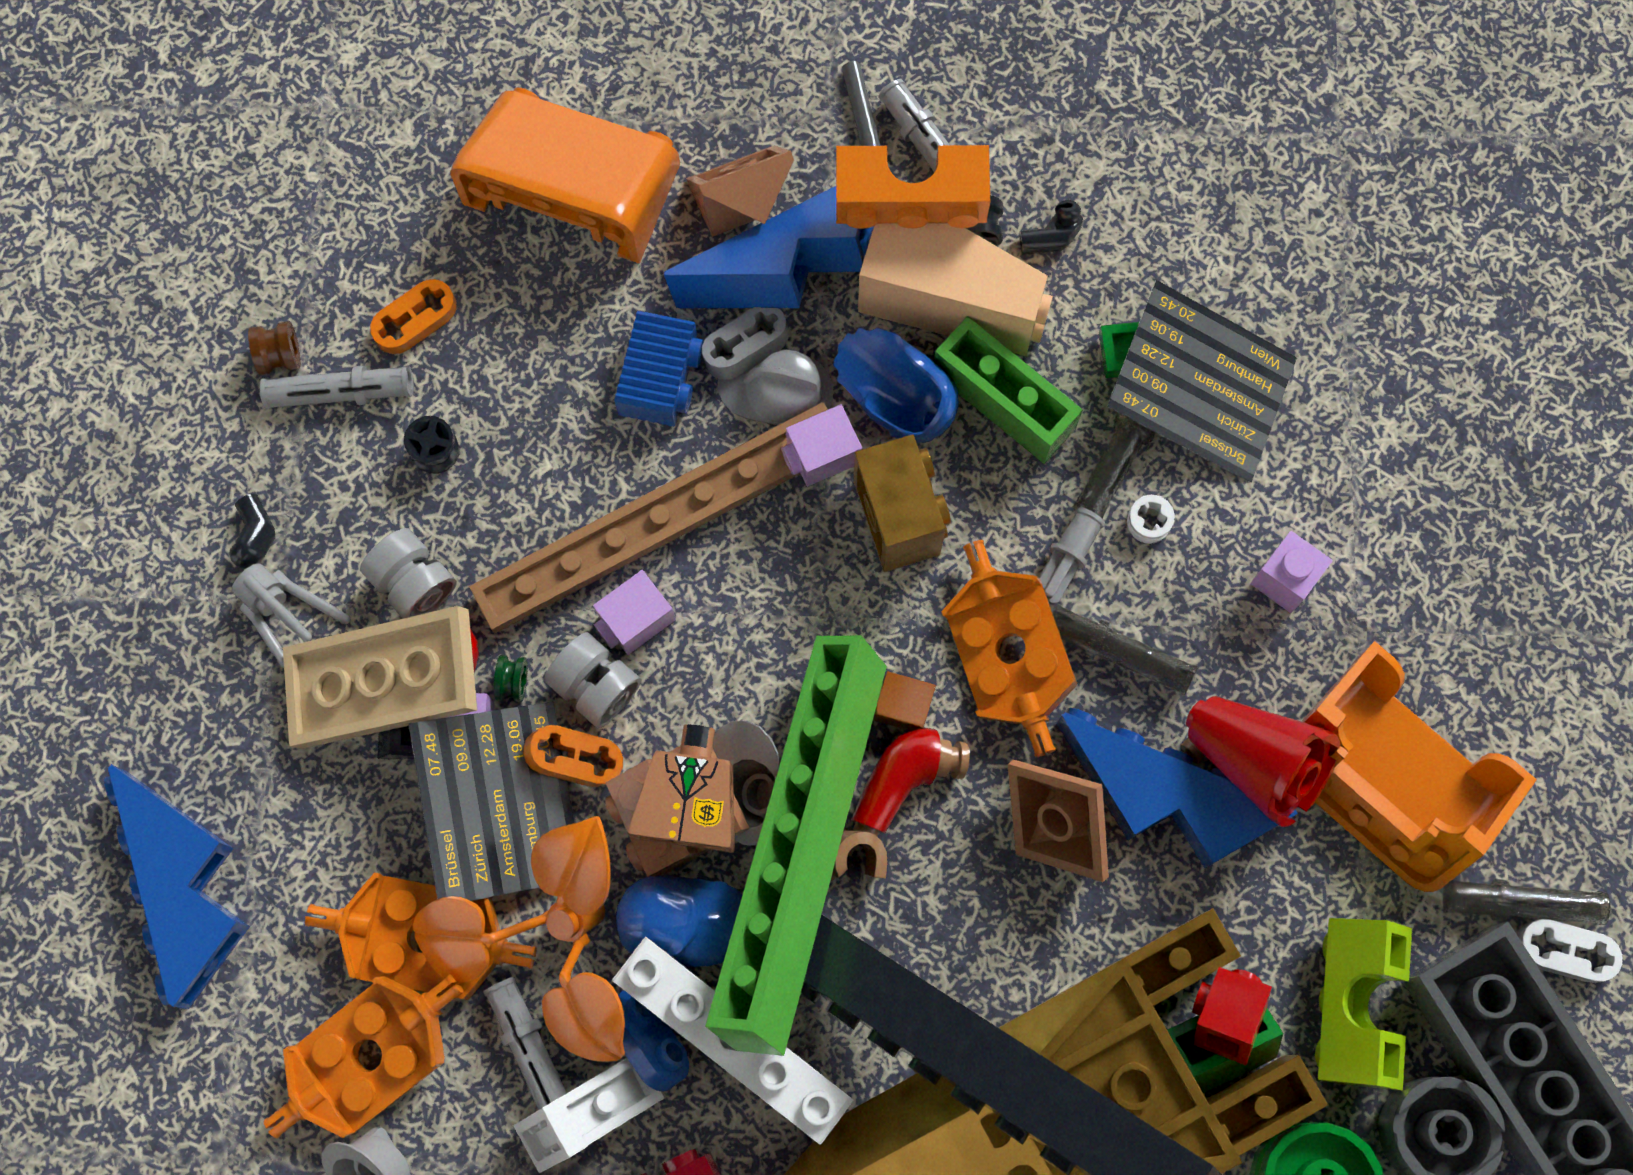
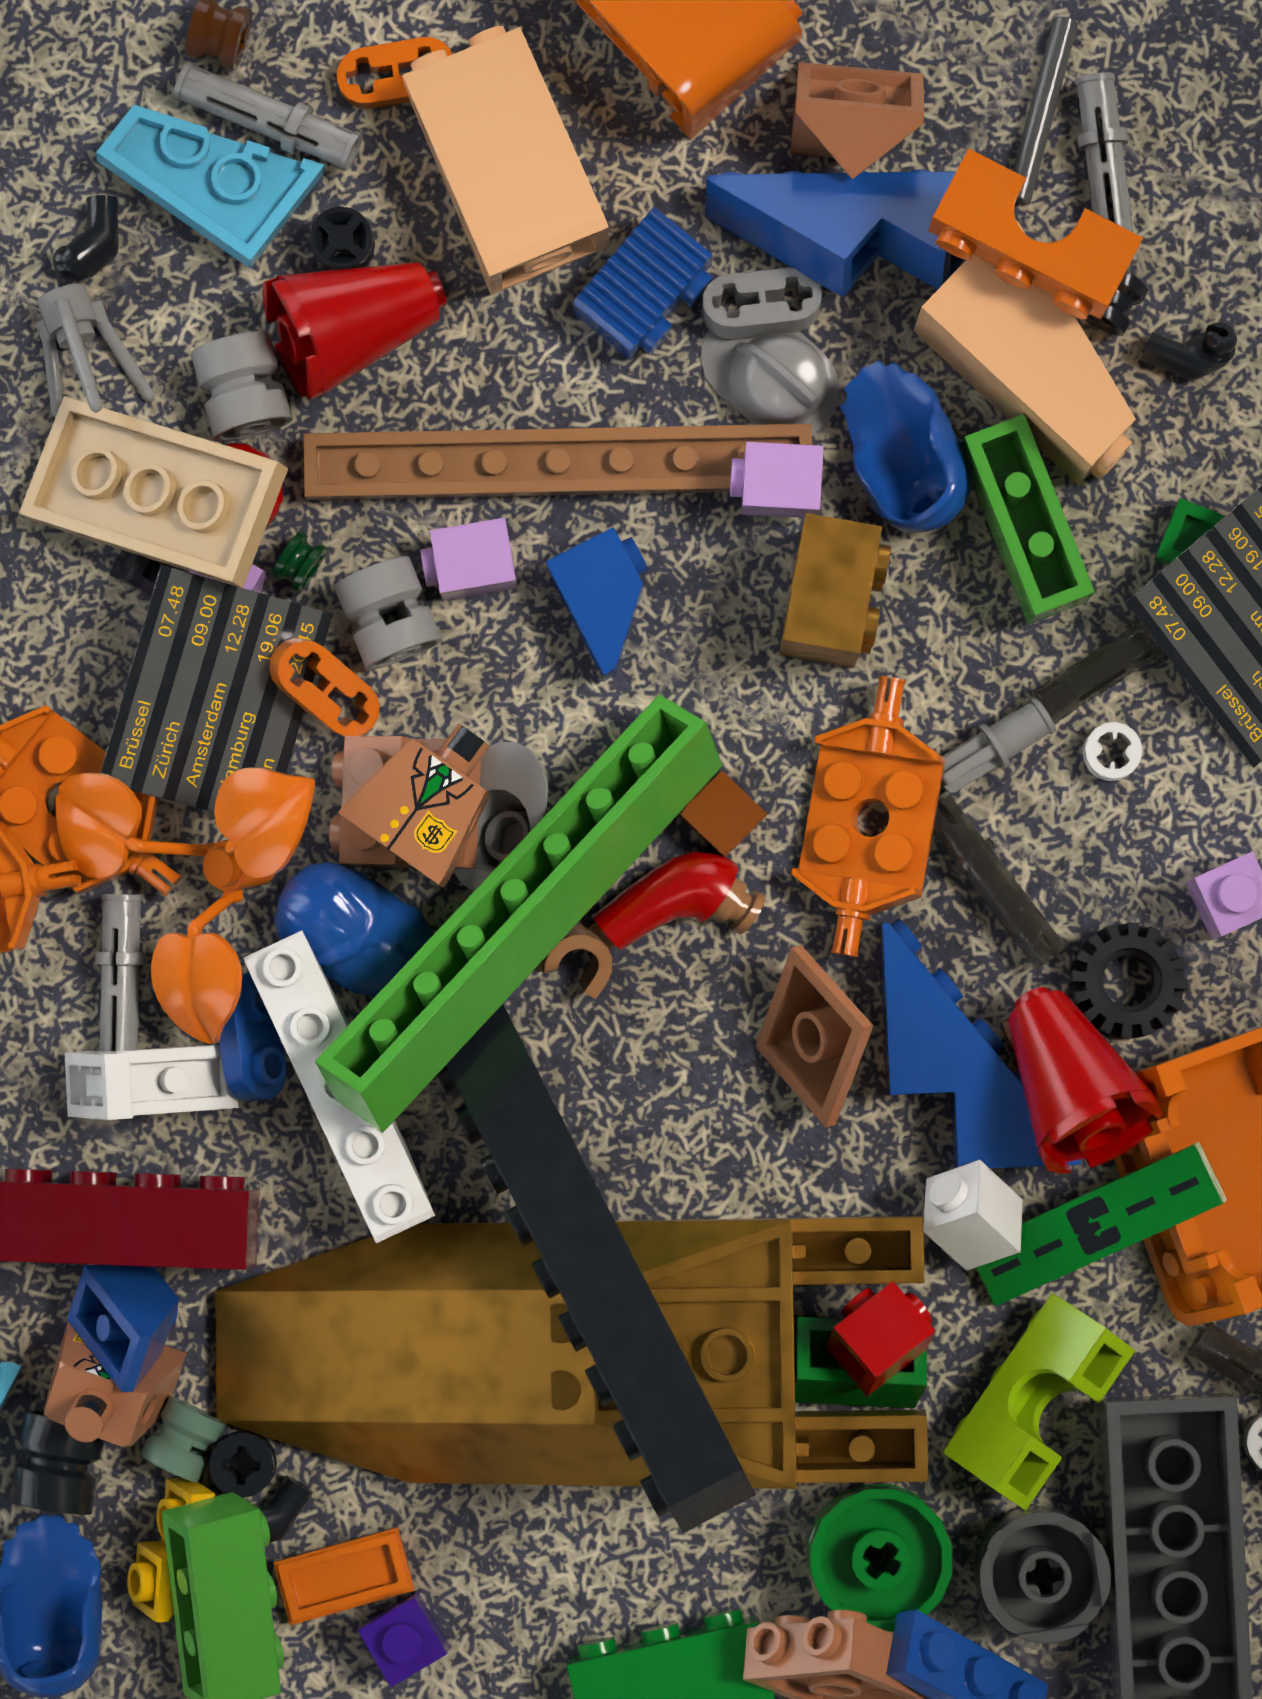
camera: 25 degrees right, 10 degrees up
none -> medium azure wing [96,105,325,269]
none -> red cone [262,262,446,400]
none -> light nougat slope [402,26,609,295]
none -> blue slope [545,527,648,681]
none -> white brick [923,1160,1023,1271]
none -> green tile [976,1141,1227,1307]
none -> black tyre [1068,922,1188,1039]

